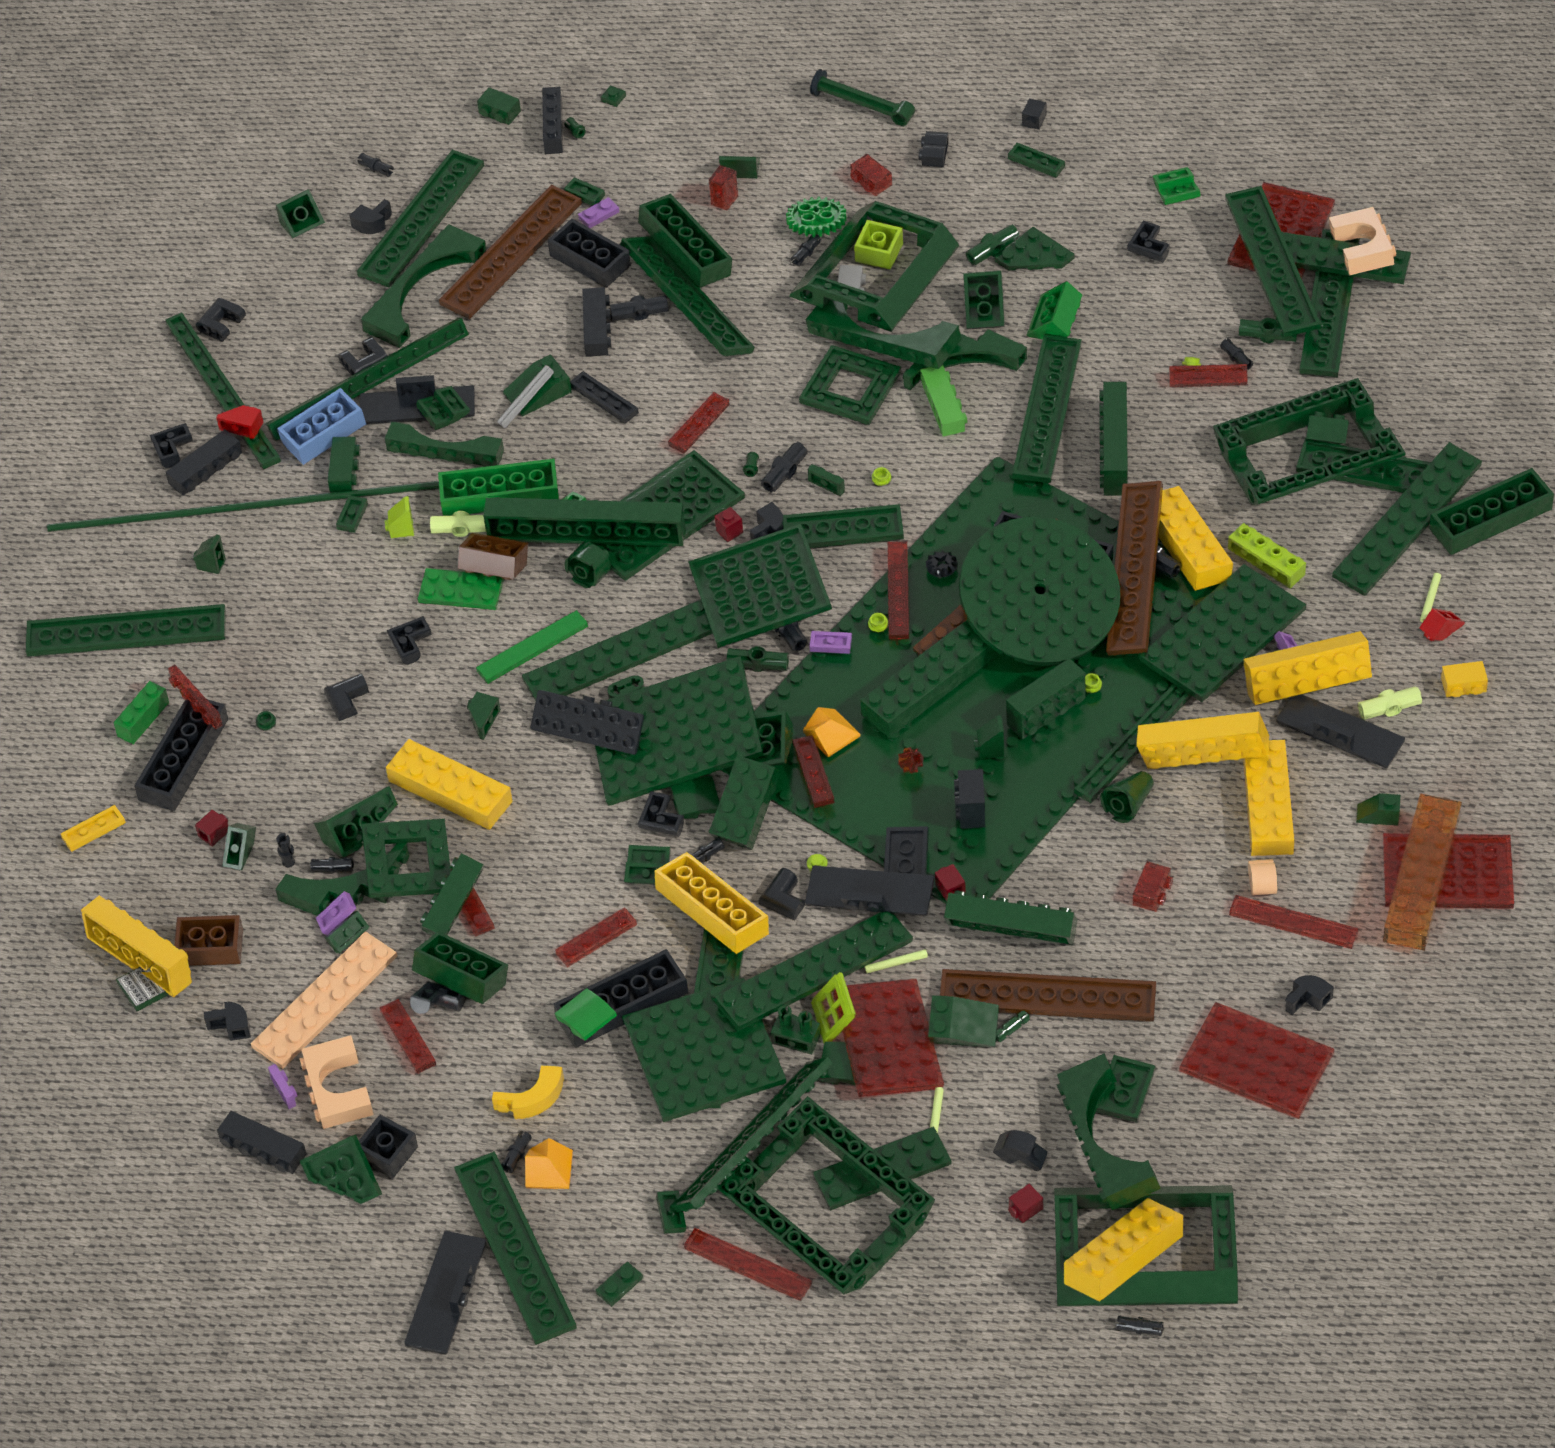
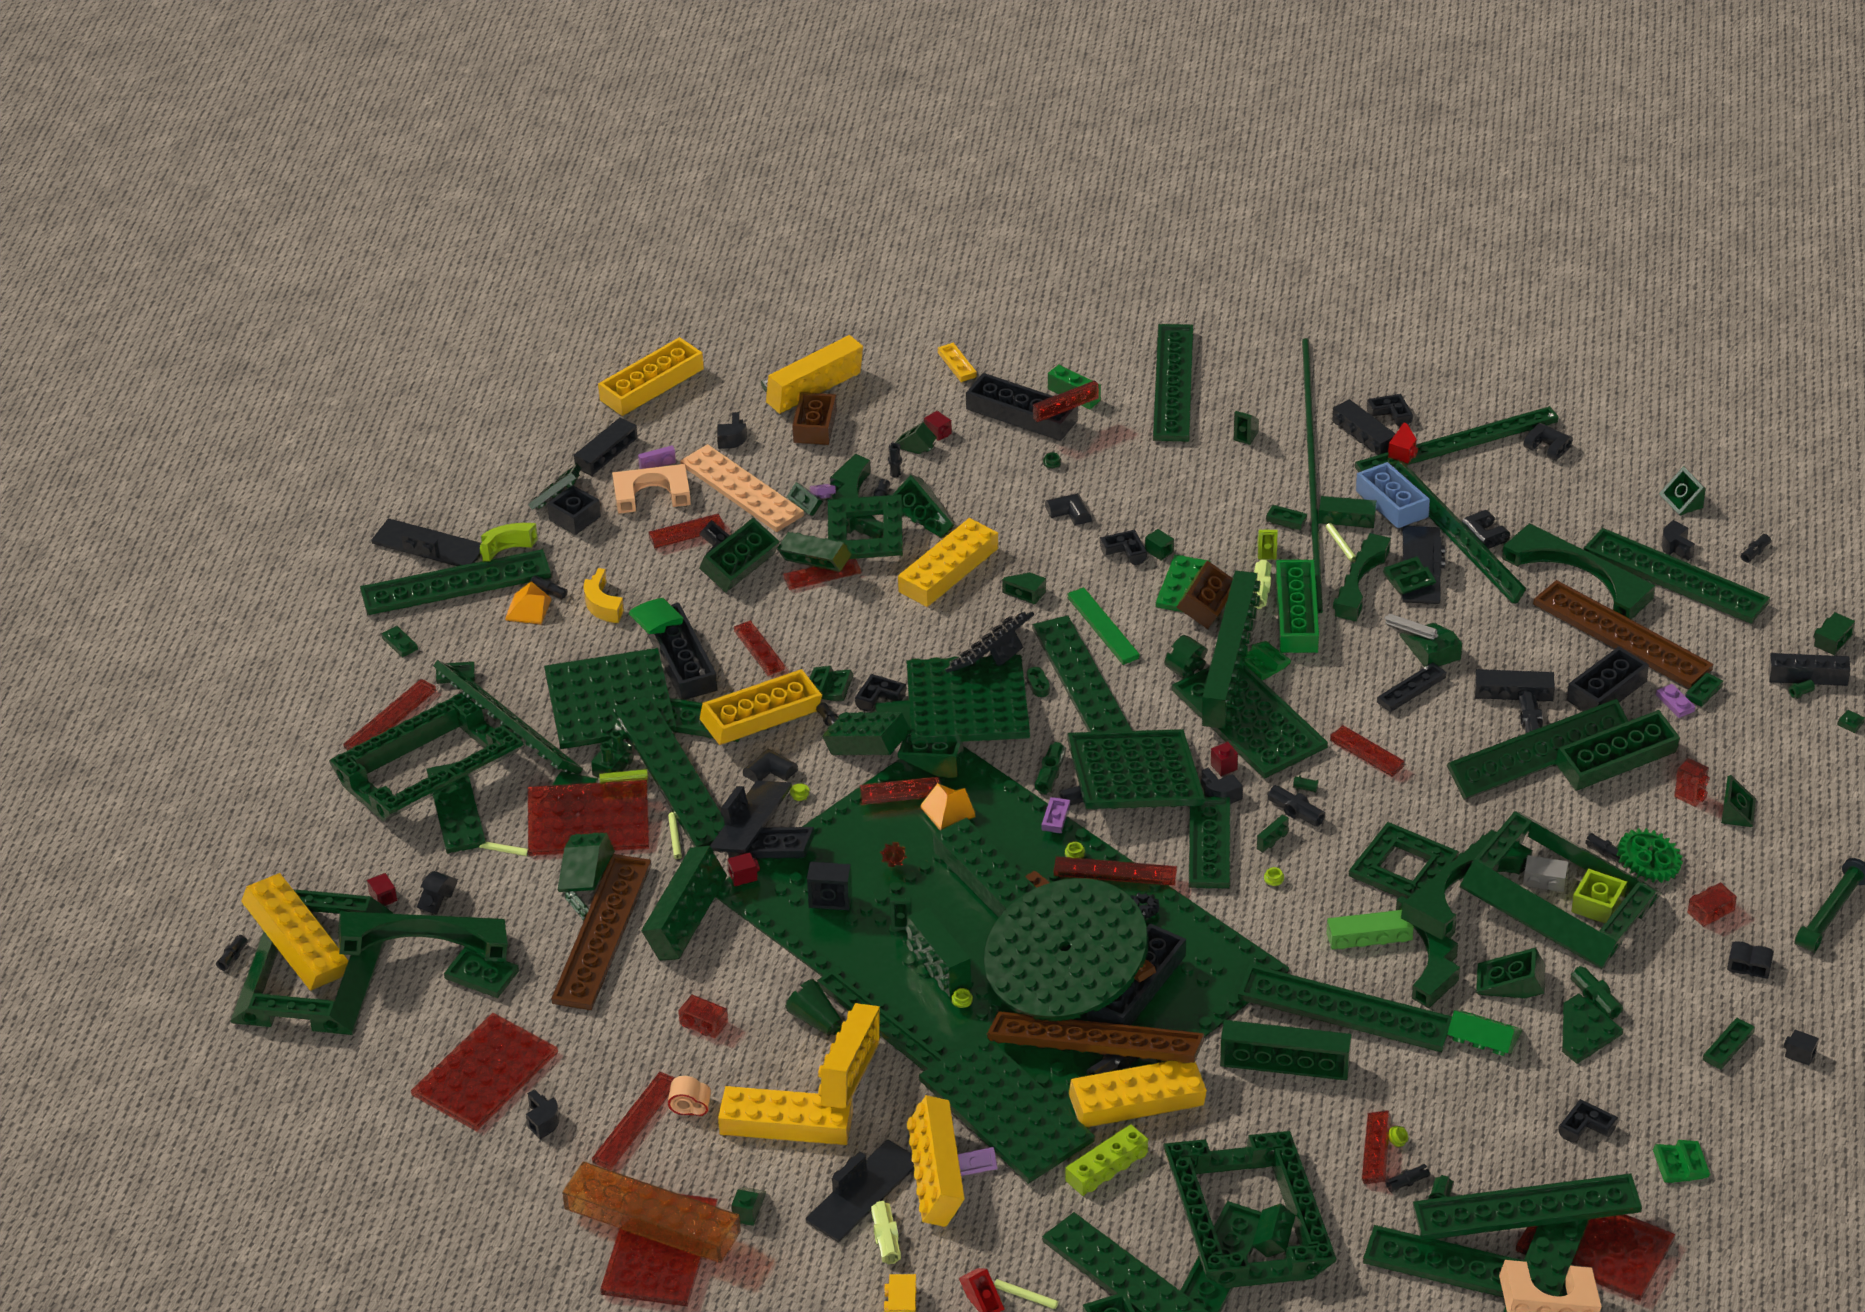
camera: 95 degrees right, 10 degrees down
none -> lime arch [480,523,538,562]
none -> yellow brick [598,337,704,416]
none -> dark green brick [1145,529,1174,561]
none -> yellowish green piece [1326,523,1356,562]

